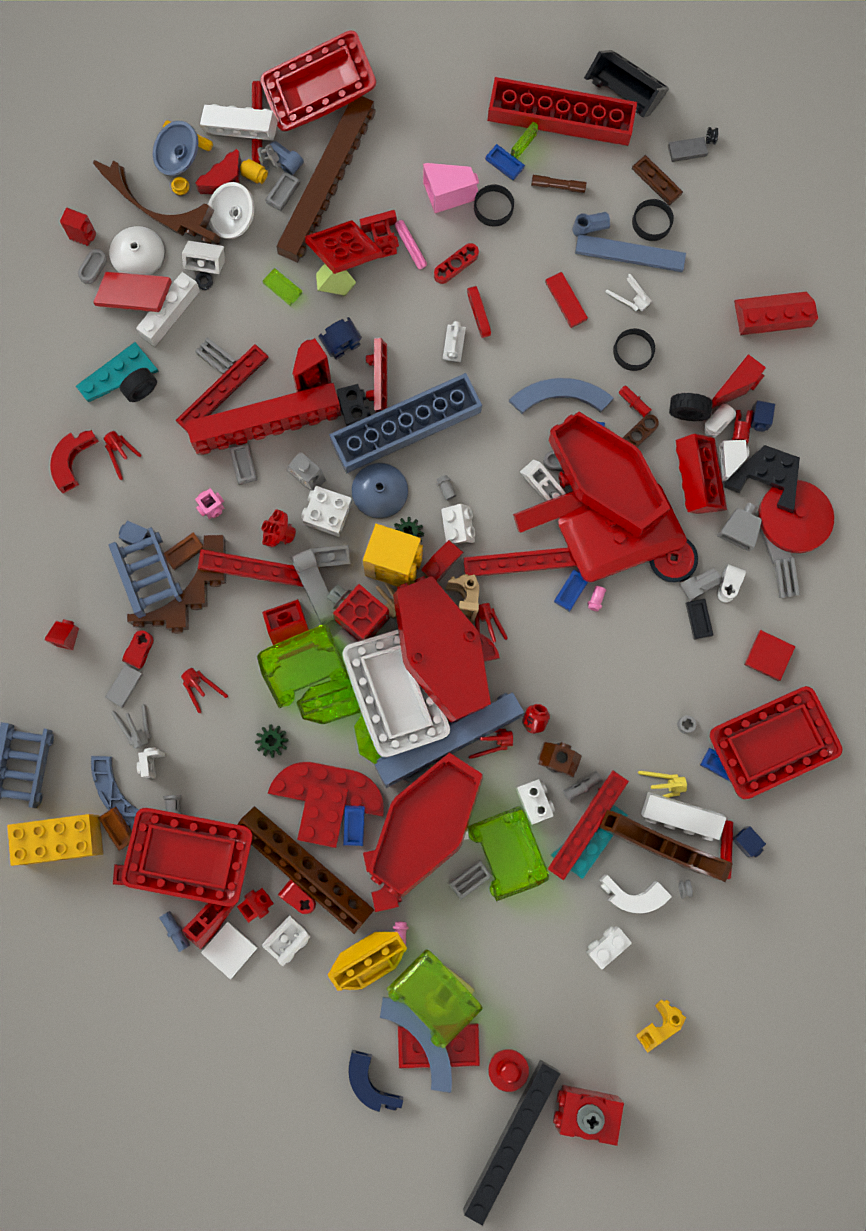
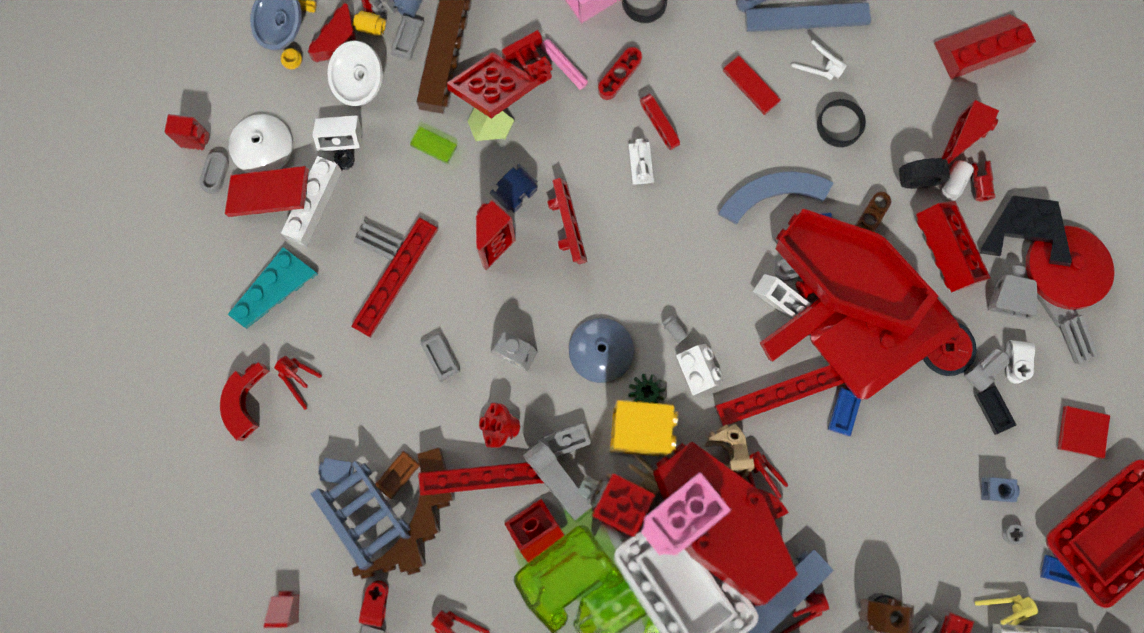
camera: 10 degrees left, 0 degrees up
reddish brown slope [93,160,221,245] -> none
black tyre [120,368,157,402] -> none
red brick [185,383,341,455] -> none
bright pink brick [195,488,225,519] -> none
white brick [301,486,352,537] -> none
sand blue brick [329,373,482,474] -> none
black brick [337,384,371,426] -> none
red slope [421,540,464,582] -> none
red head [522,704,550,734] -> none
bright pink pin [587,586,607,611] -> none
red axle [618,385,652,418] -> none
white slope [719,440,749,482] -> none
dark blue brick [751,400,775,432] -> none
none -> bright pink slope [642,473,731,556]
none -> sand blue brick [981,477,1020,502]

